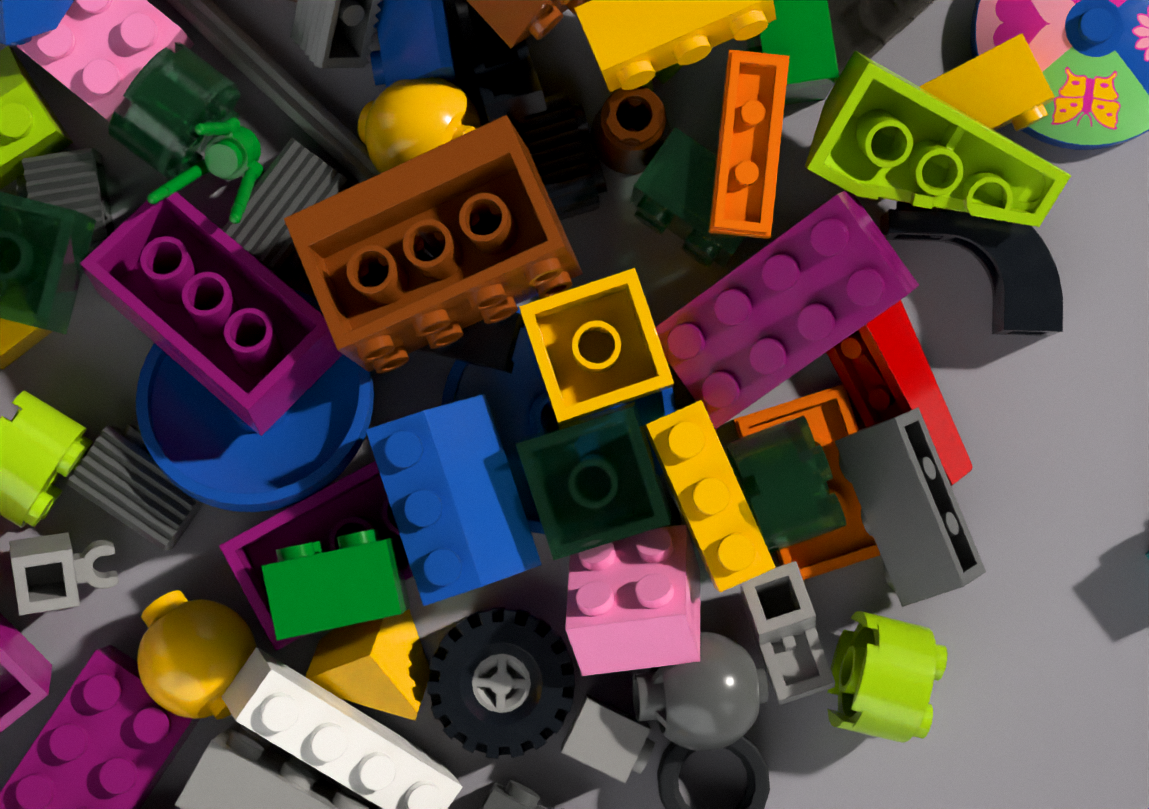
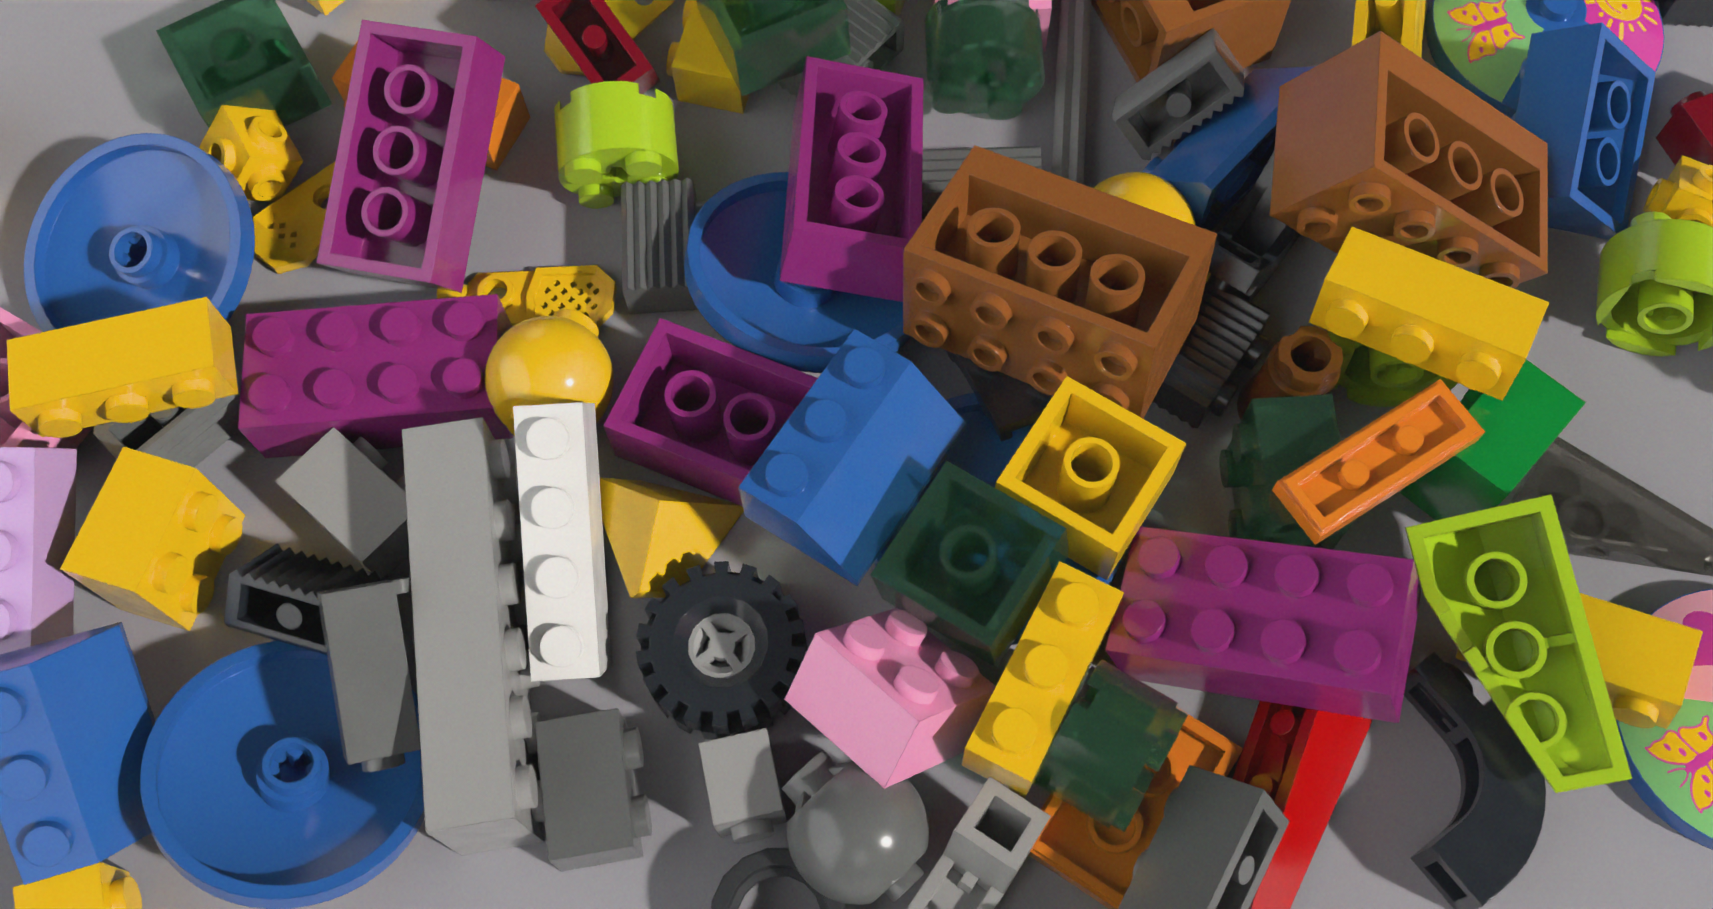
camera: 60 degrees right, 20 degrees down
light grey brick [9,532,119,616] -> none
green plant [147,117,264,224] -> none
green brick [262,528,411,641] -> none
none -> yellow piece [436,265,617,329]

